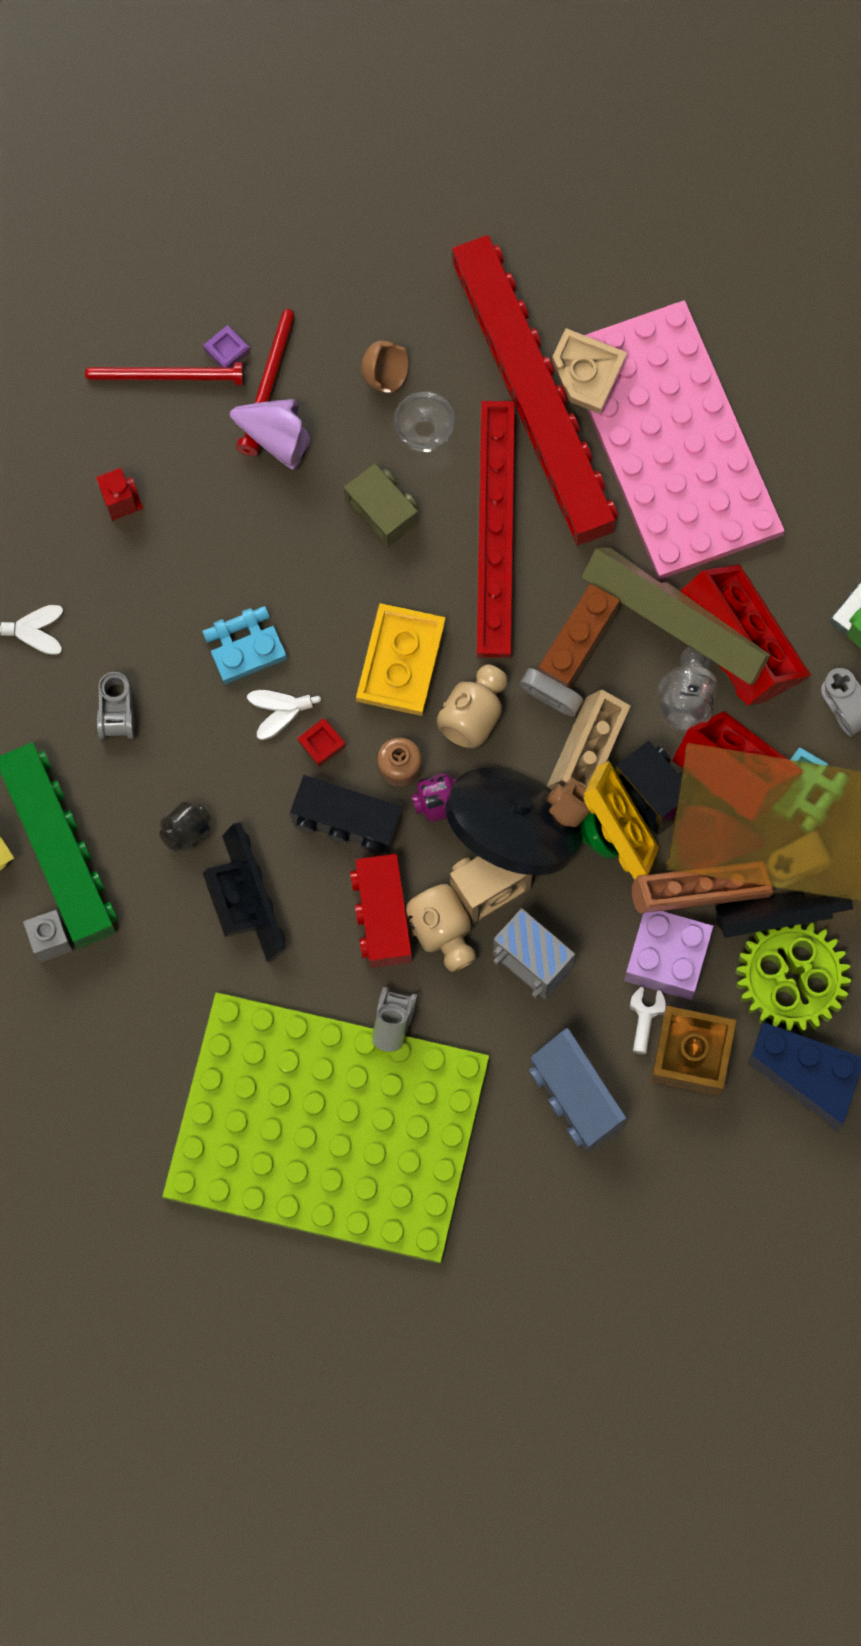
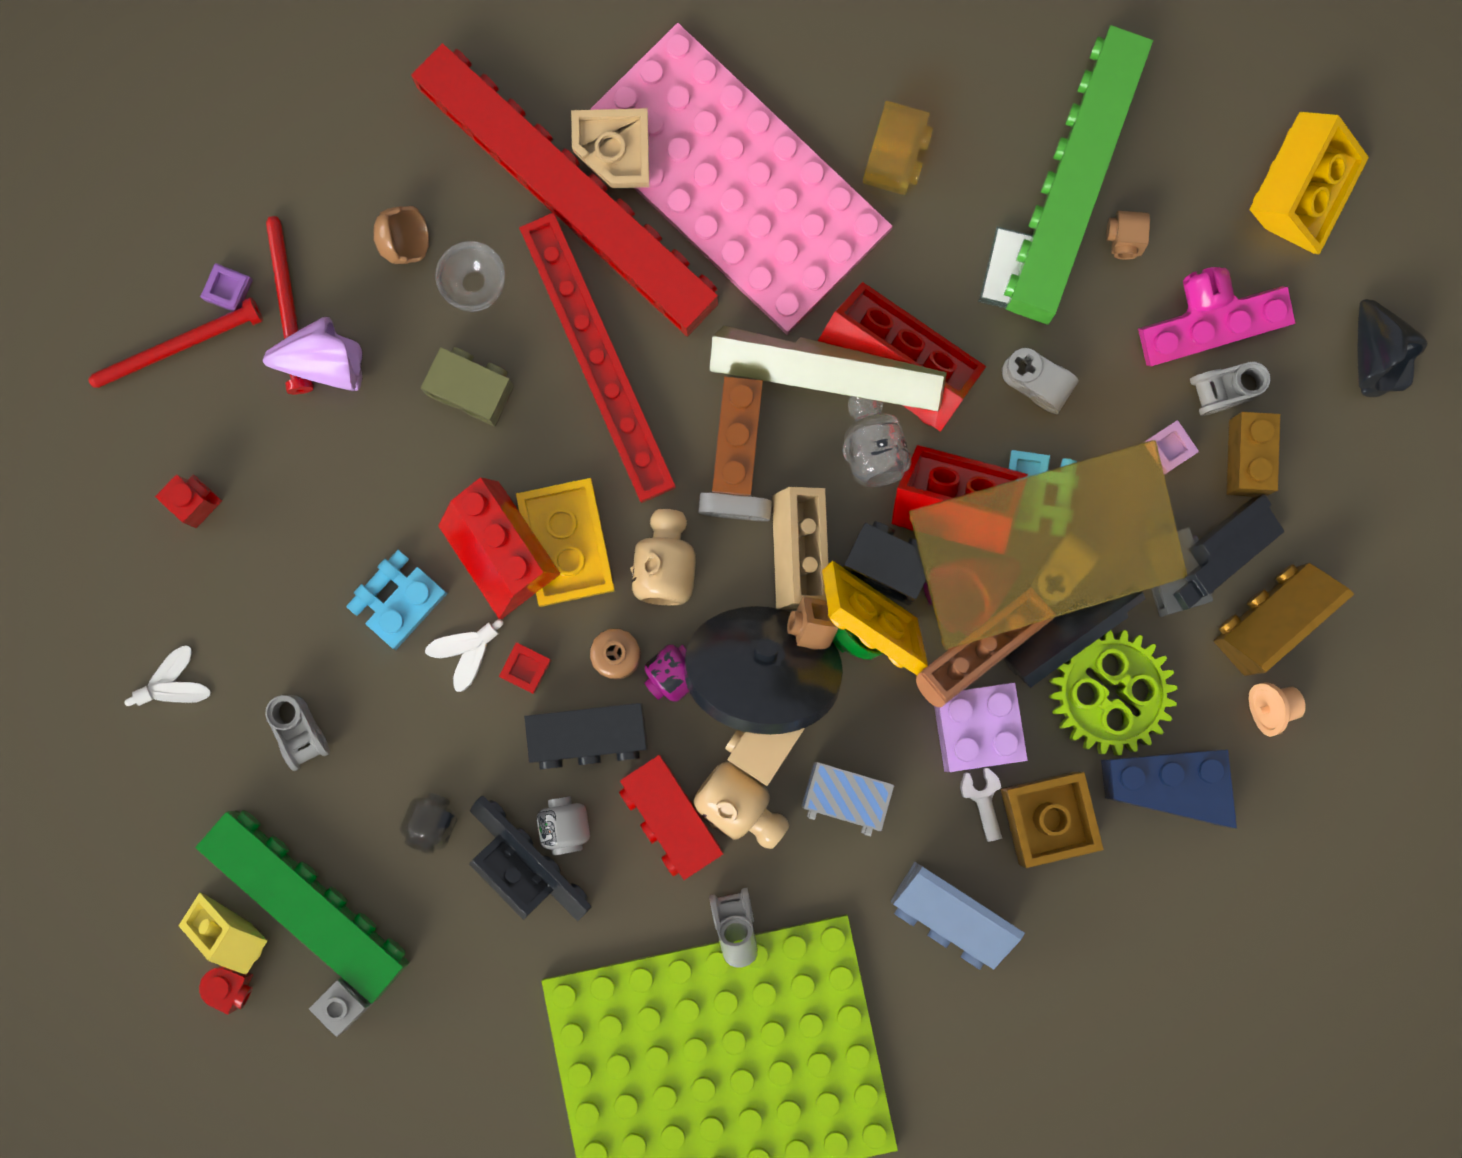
camera: 25 degrees left, 10 degrees up
none -> red slope [438,477,560,619]
none -> light grey head [537,796,590,855]
none -> clear yellow brick [863,100,933,195]

